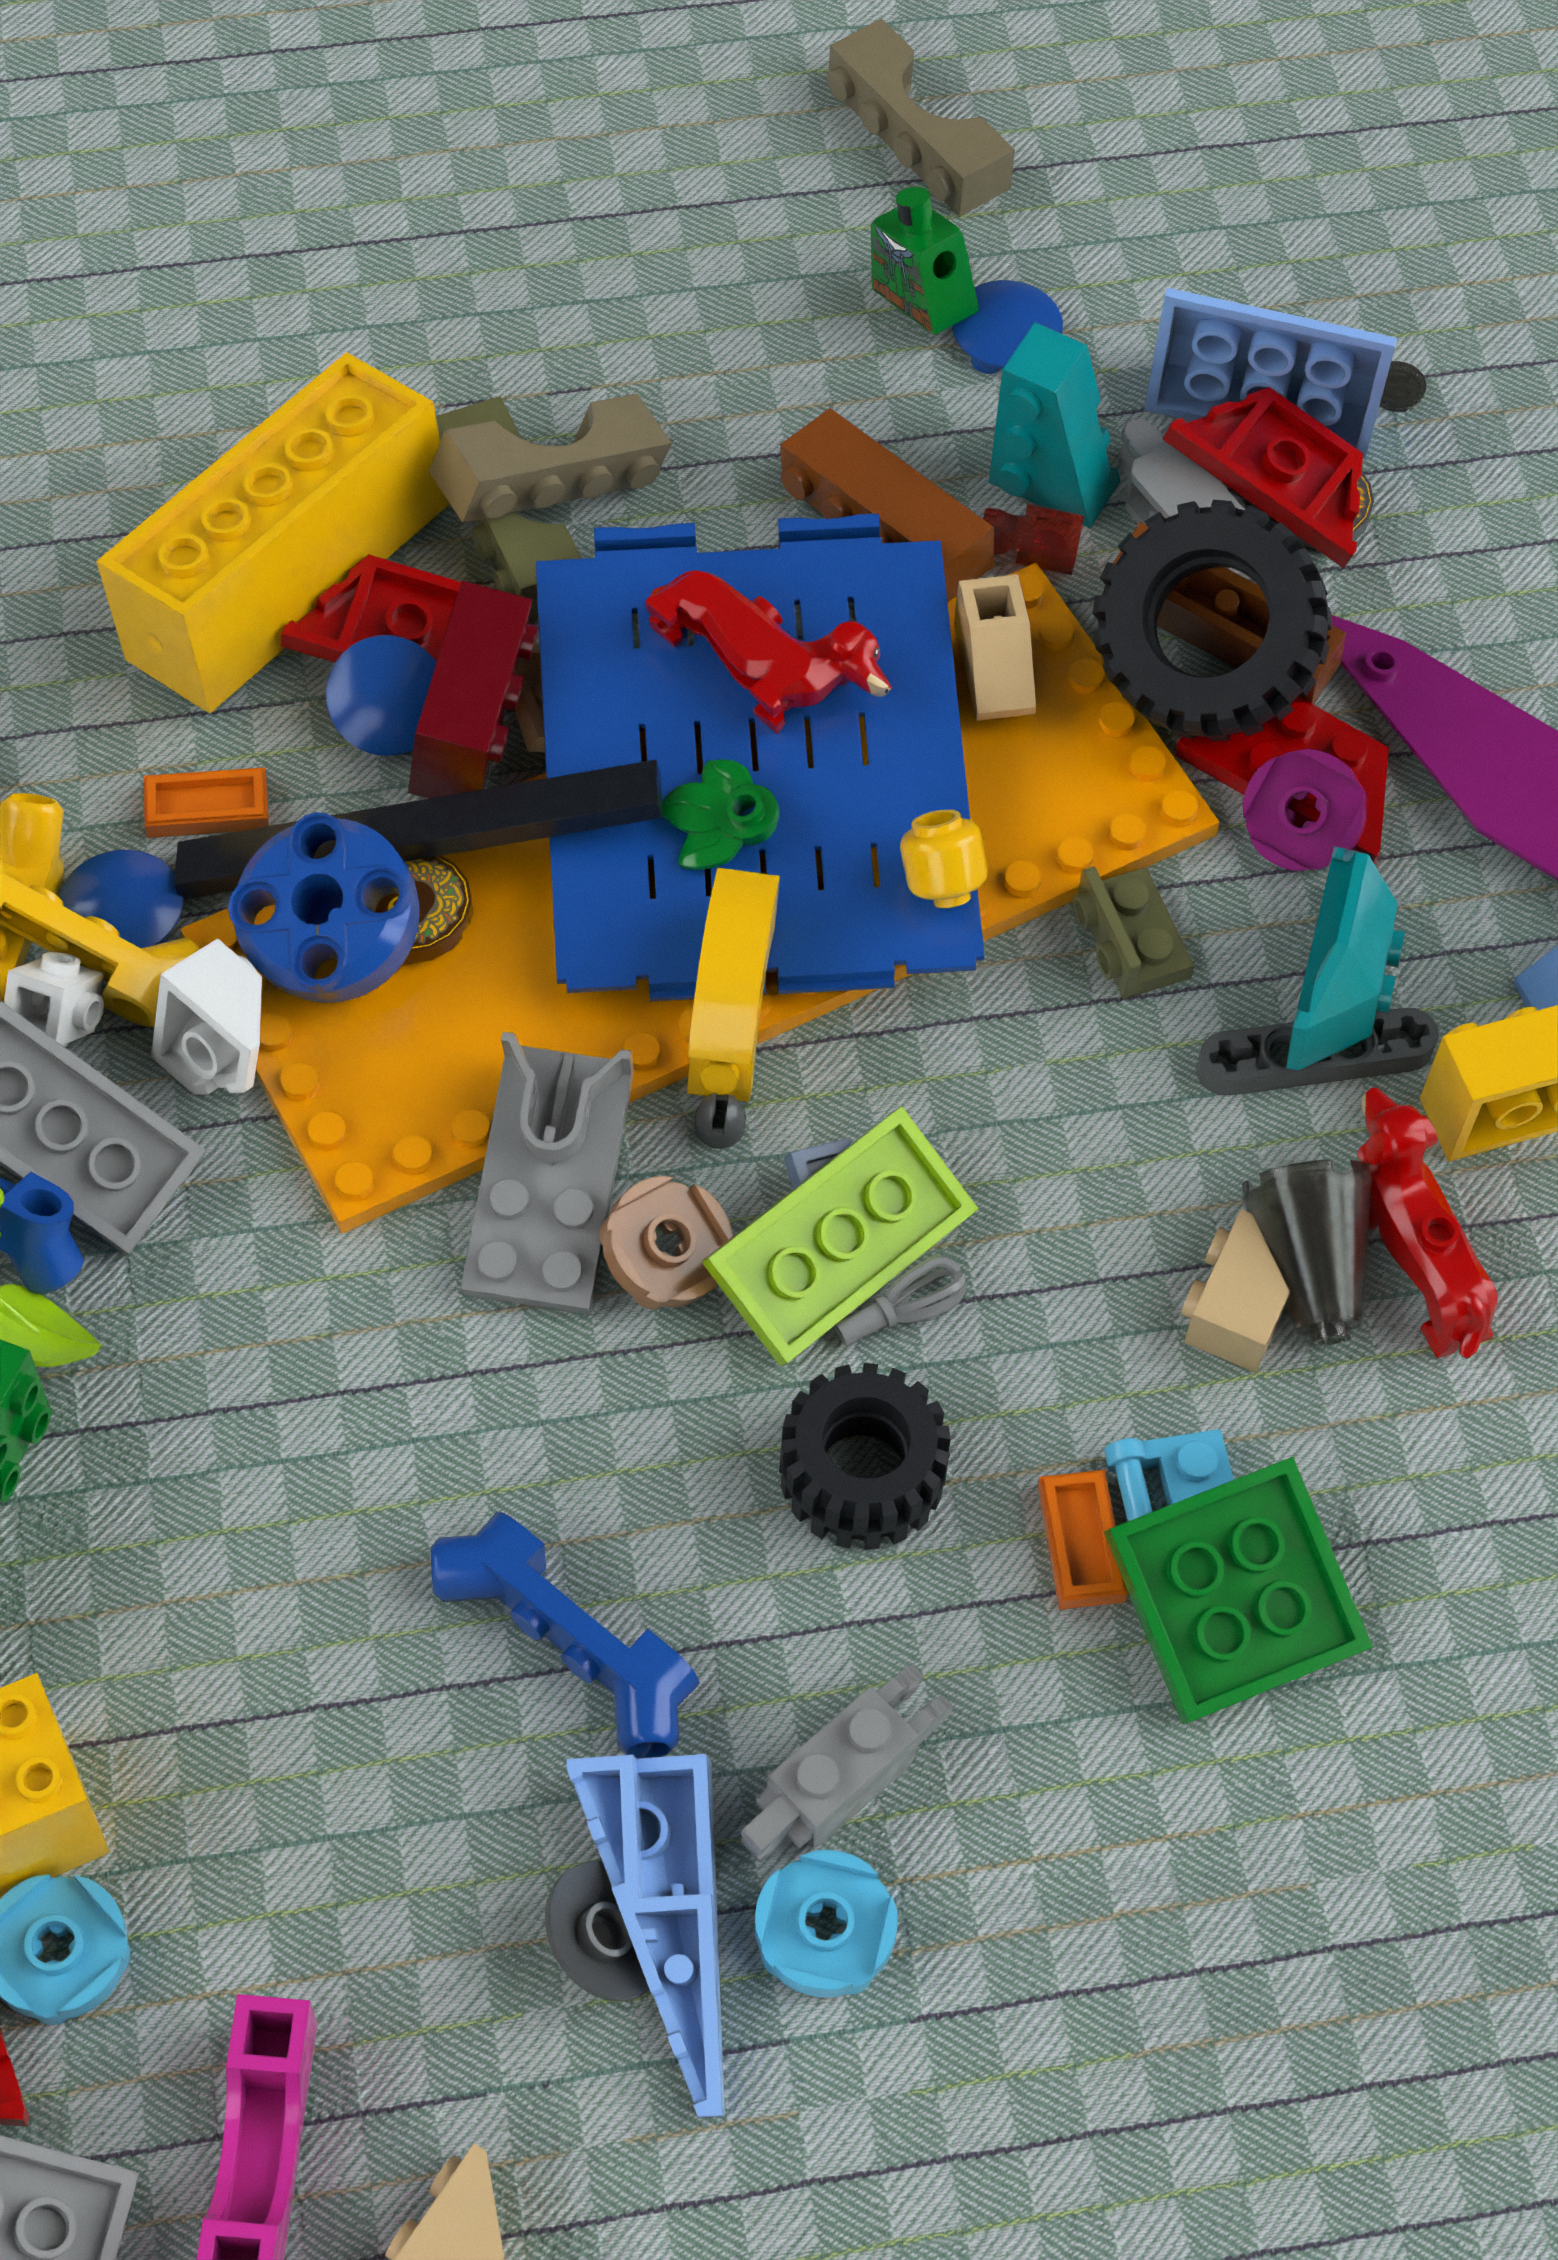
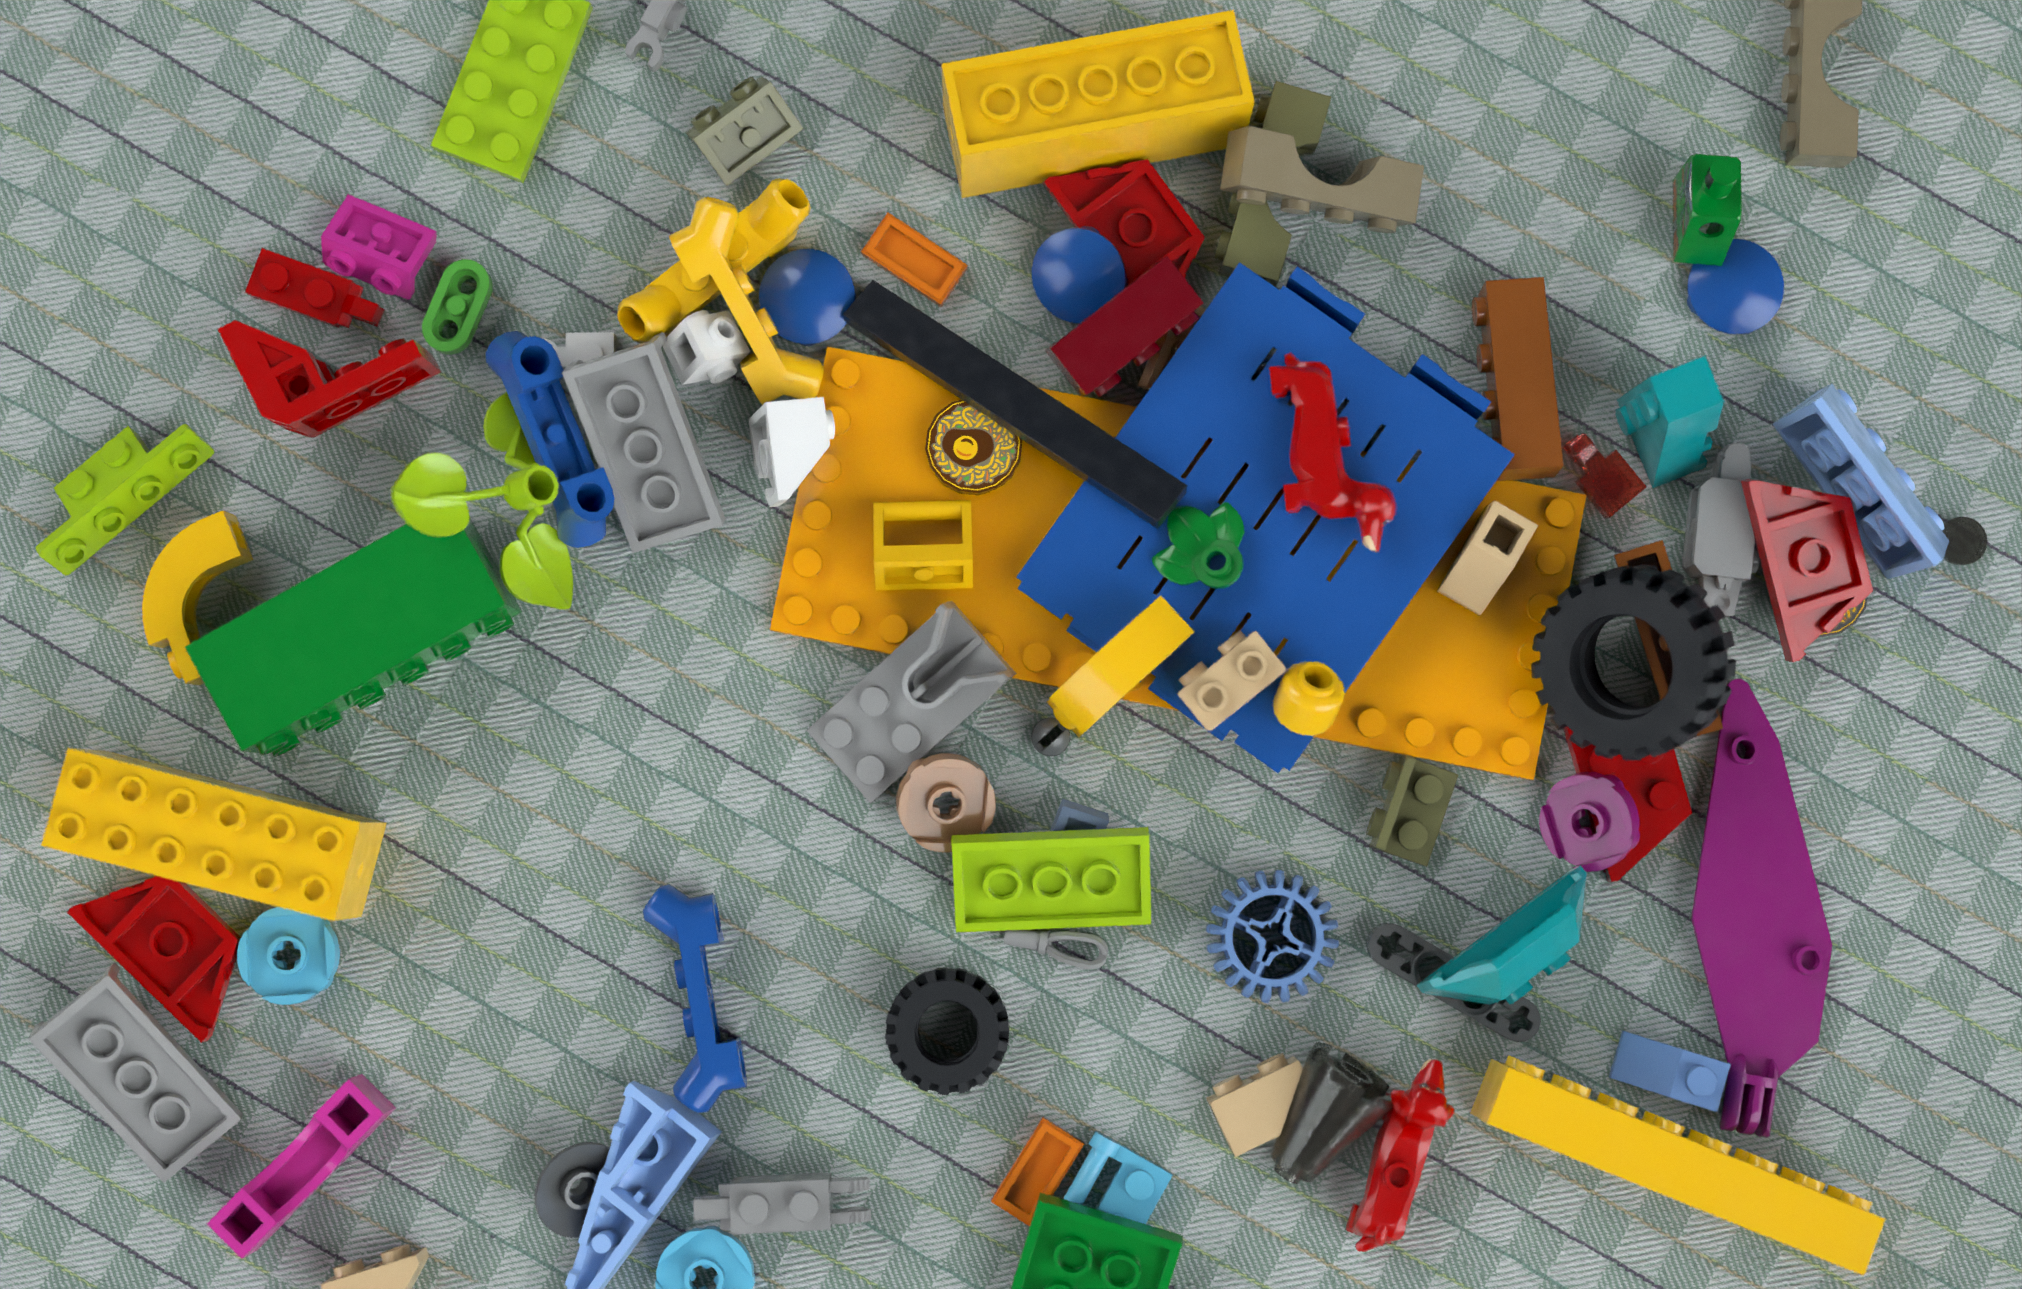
camera: 40 degrees right, 25 degrees up
blue piece [228,812,420,1003] -> none
none -> yellow tile [873,500,973,590]
none -> tan bracket [1177,630,1285,731]
none -> medium blue gear [1206,870,1339,1003]

